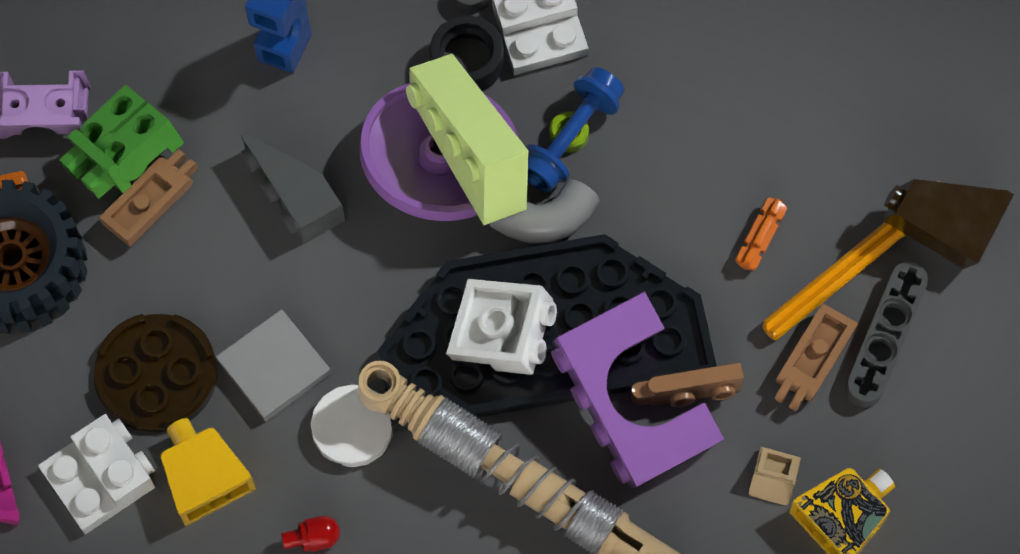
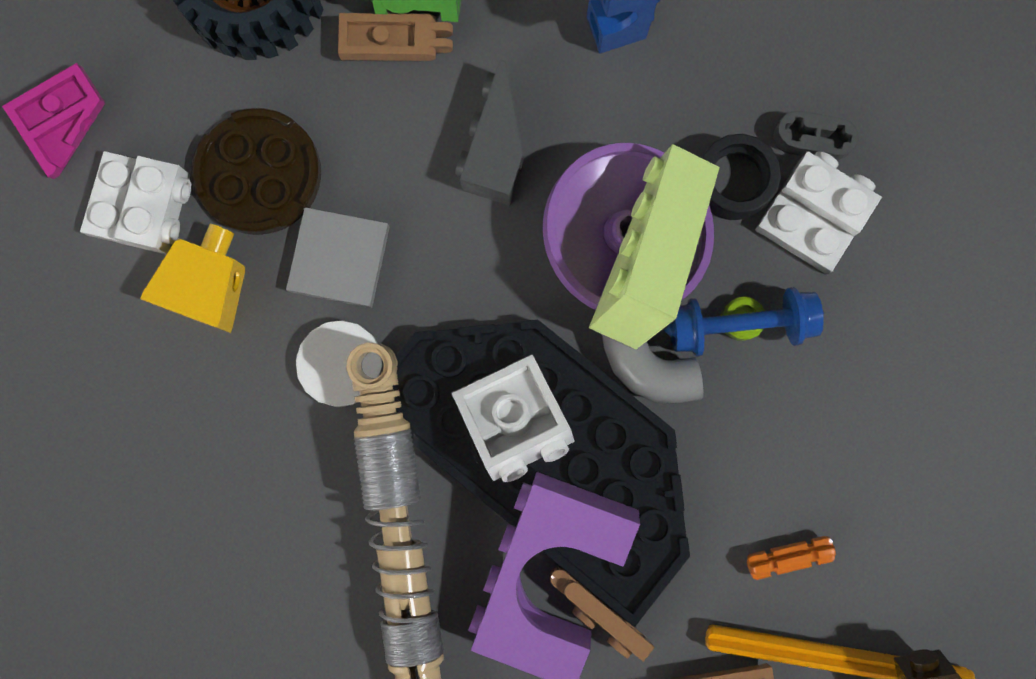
camera: 50 degrees right, 15 degrees up
red cylinder [280,516,340,553] -> none

